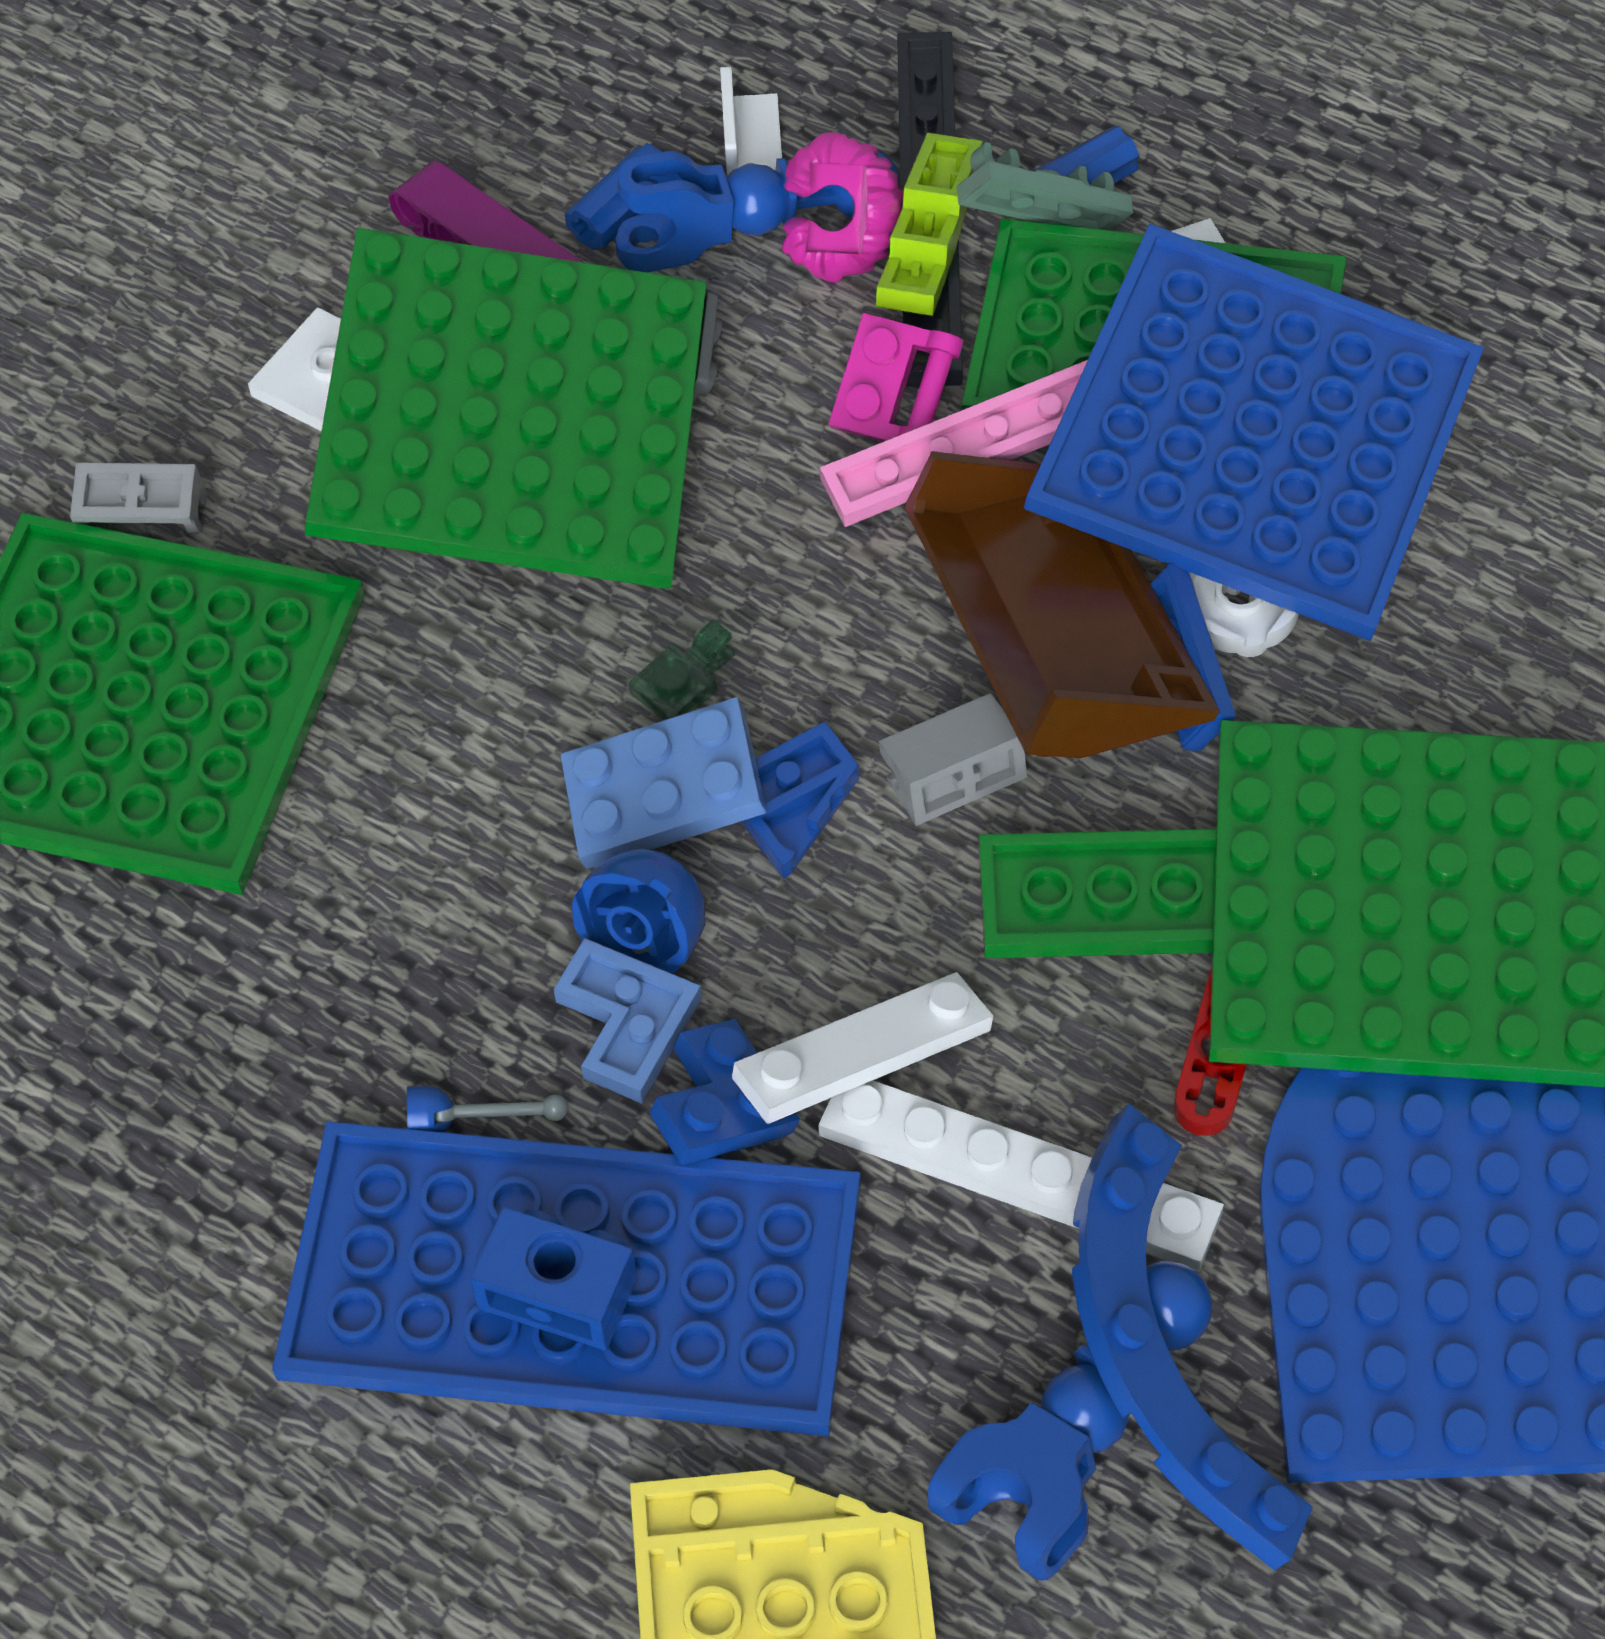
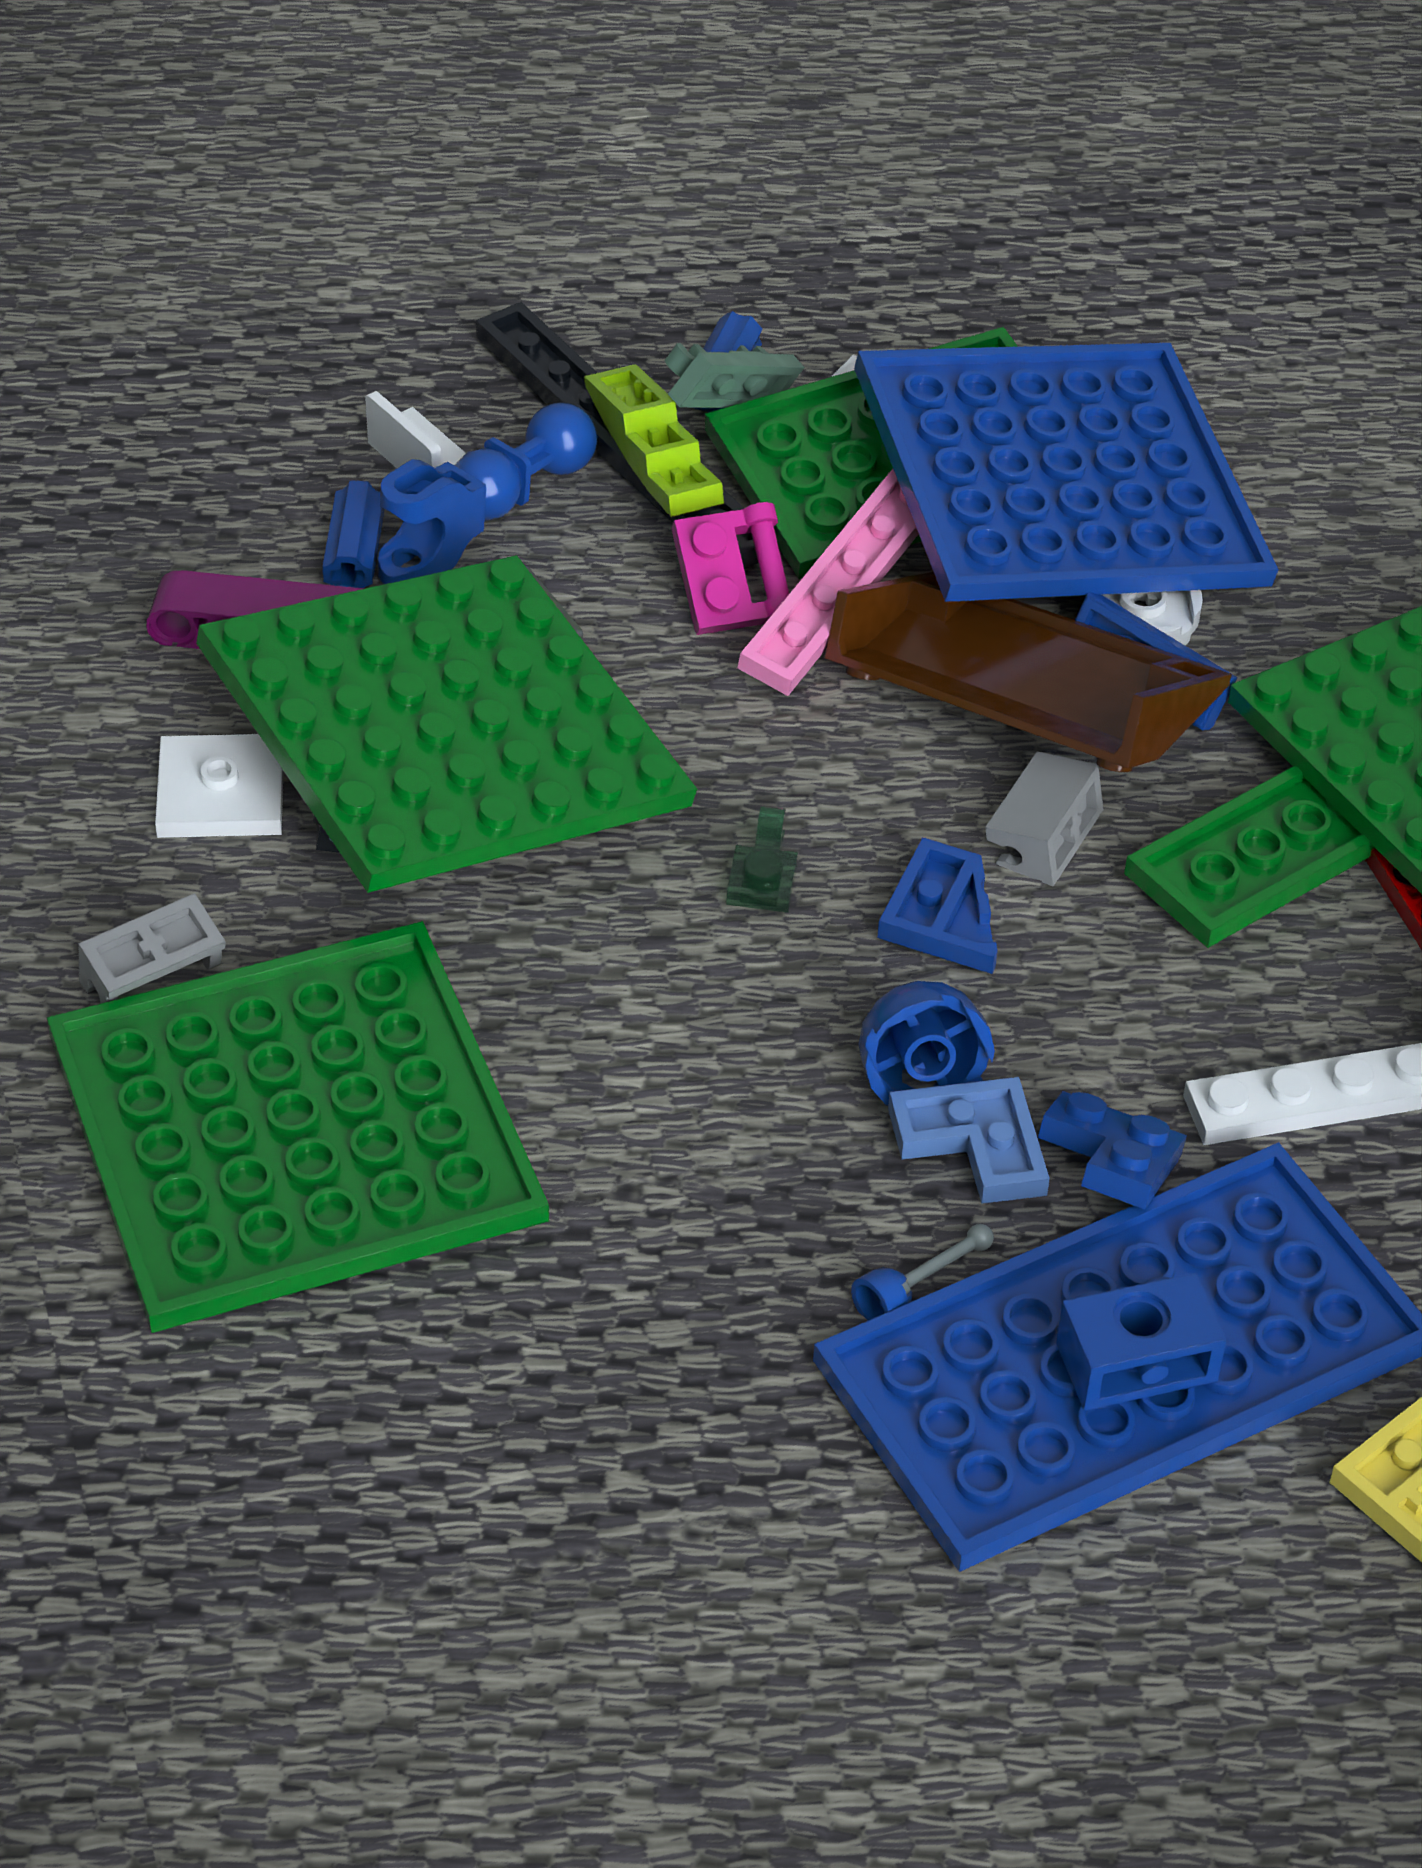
camera: 40 degrees left, 10 degrees down
medium blue plate [560,697,767,868] -> none
white plate [732,972,993,1124] -> none
dark pink piece [782,132,904,283] -> none

